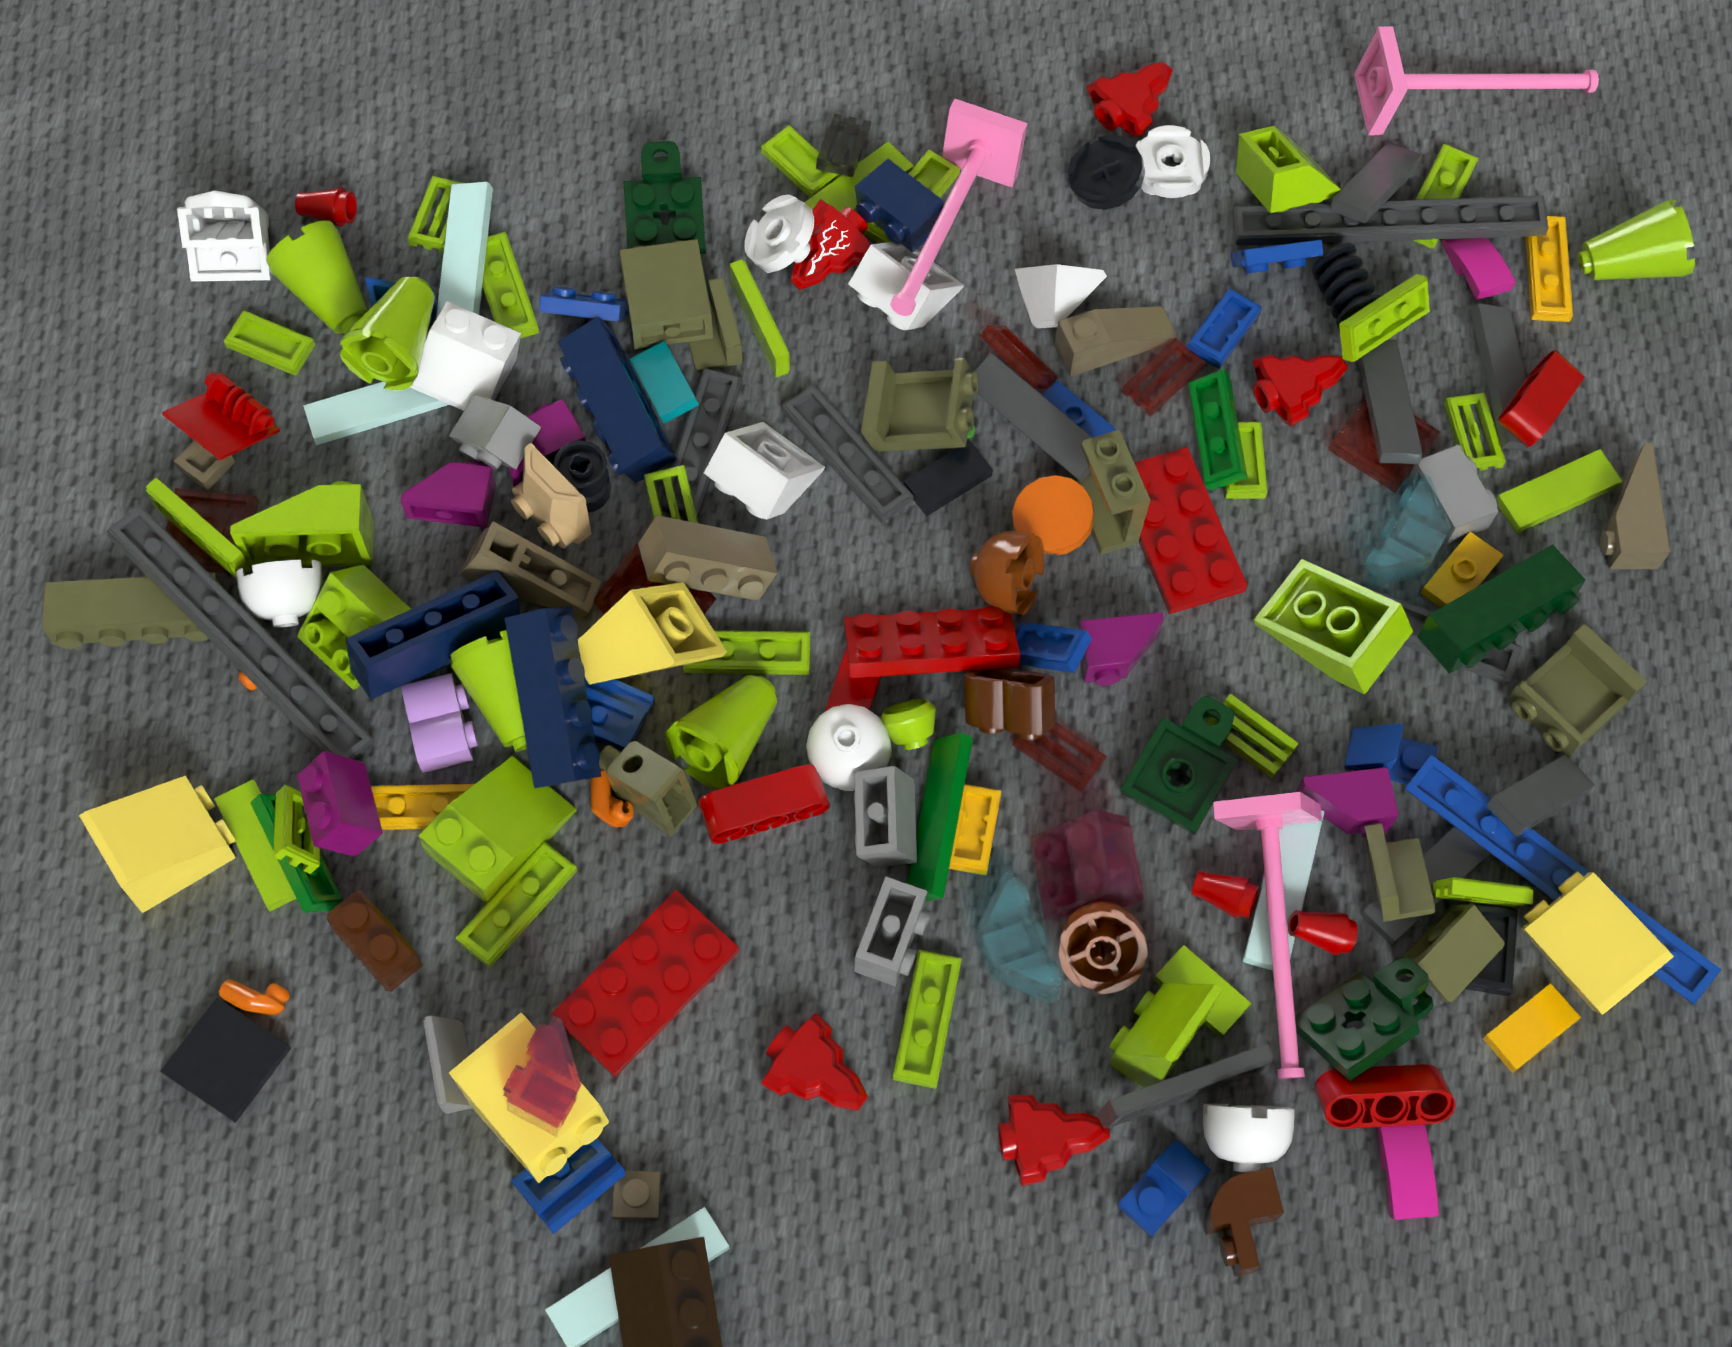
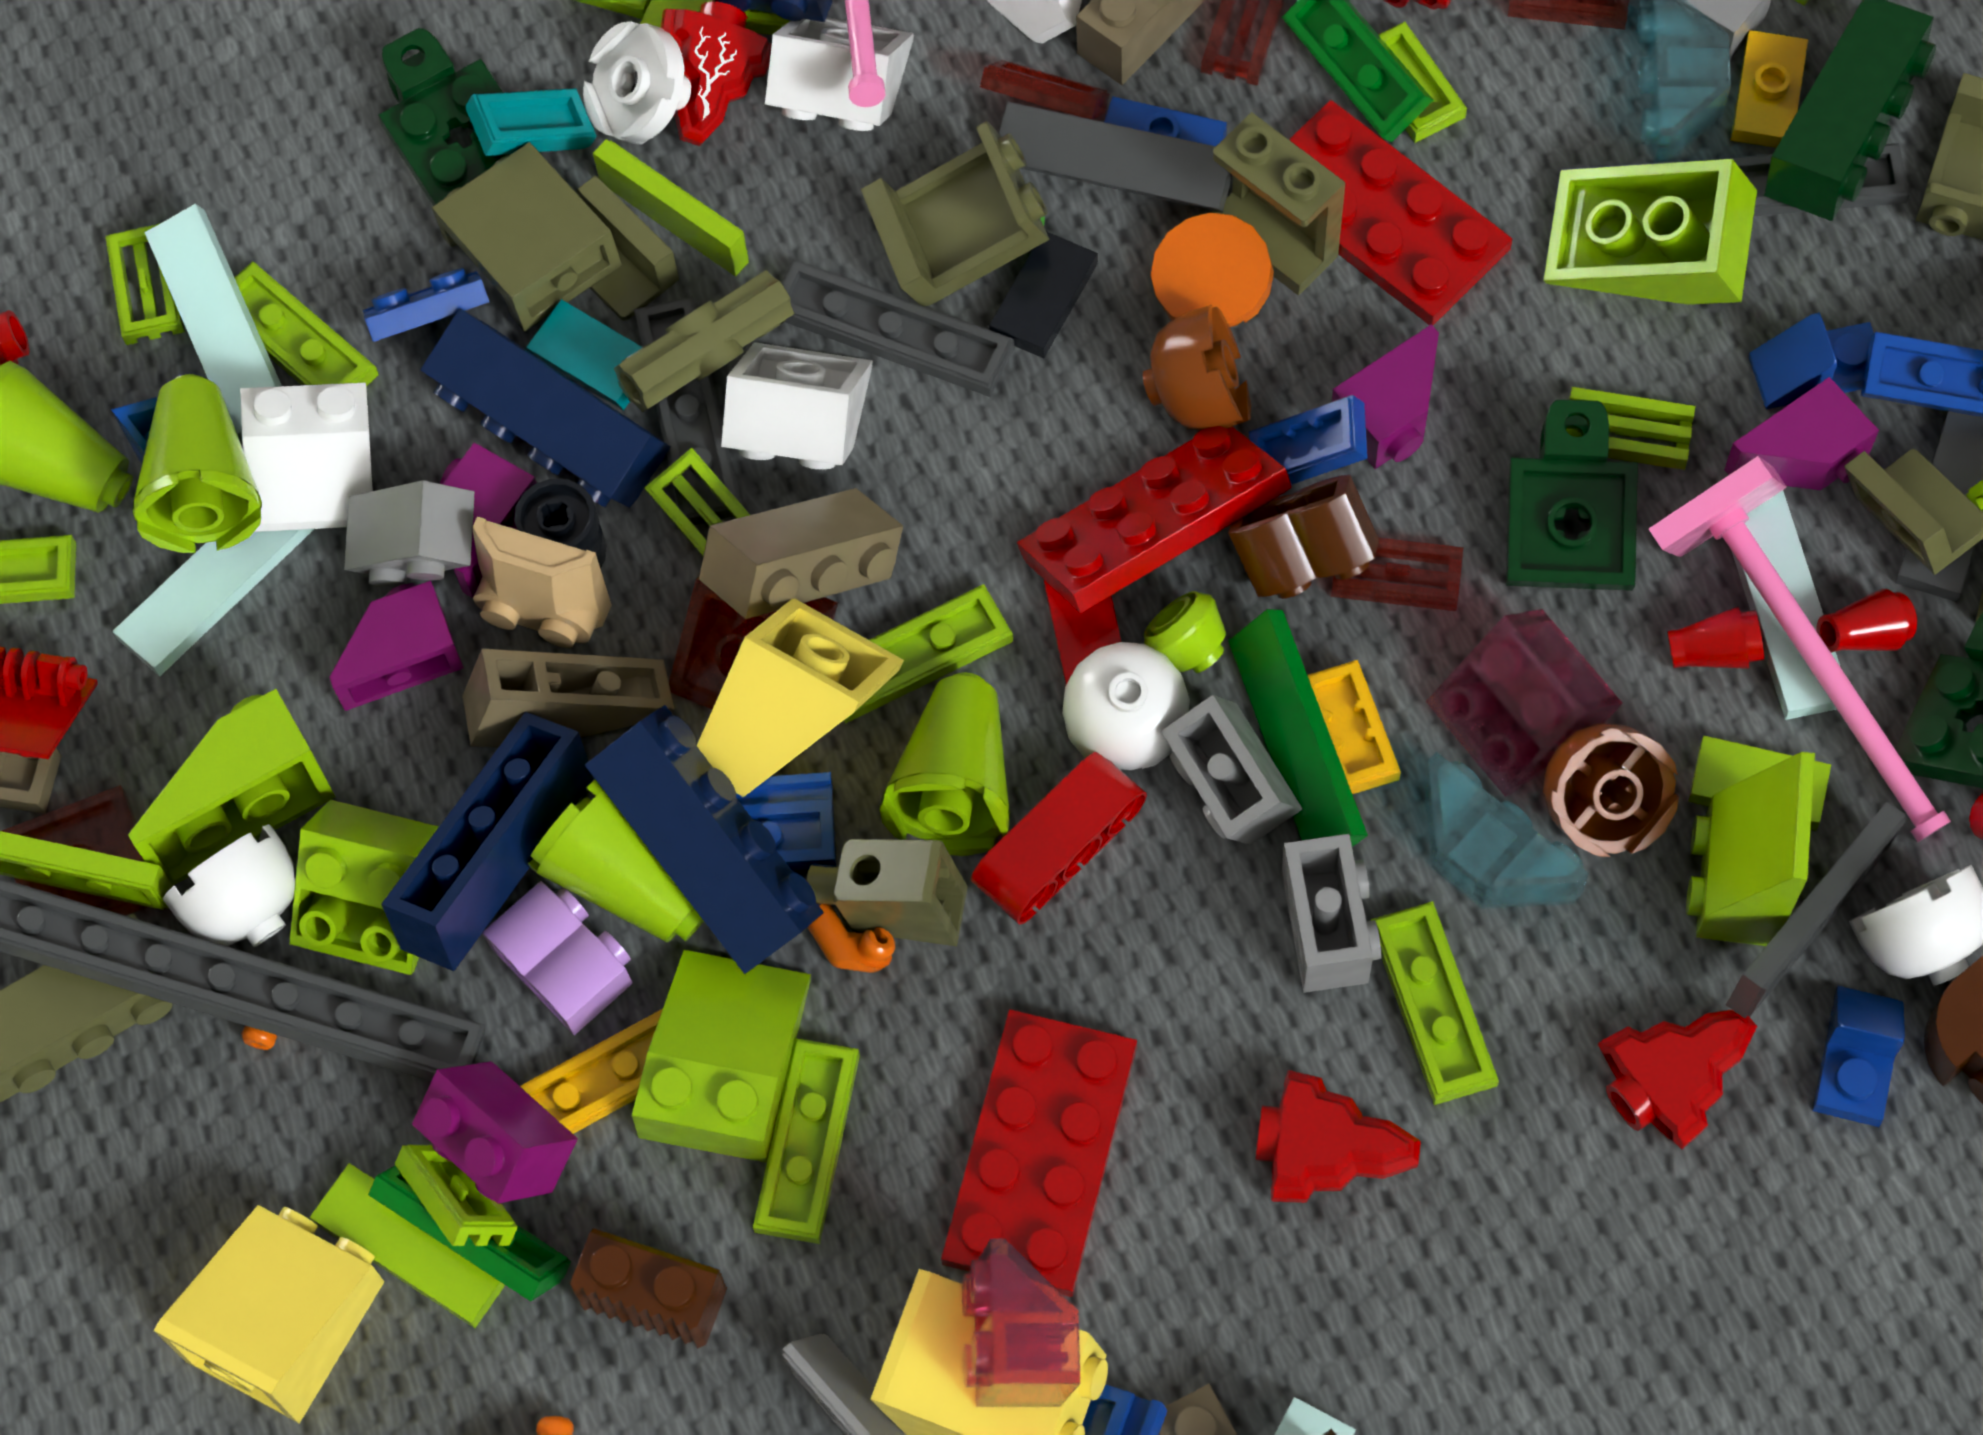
camera: 20 degrees left, 0 degrees up
none -> teal tile [465,88,597,156]
none -> olive piece [614,270,795,412]

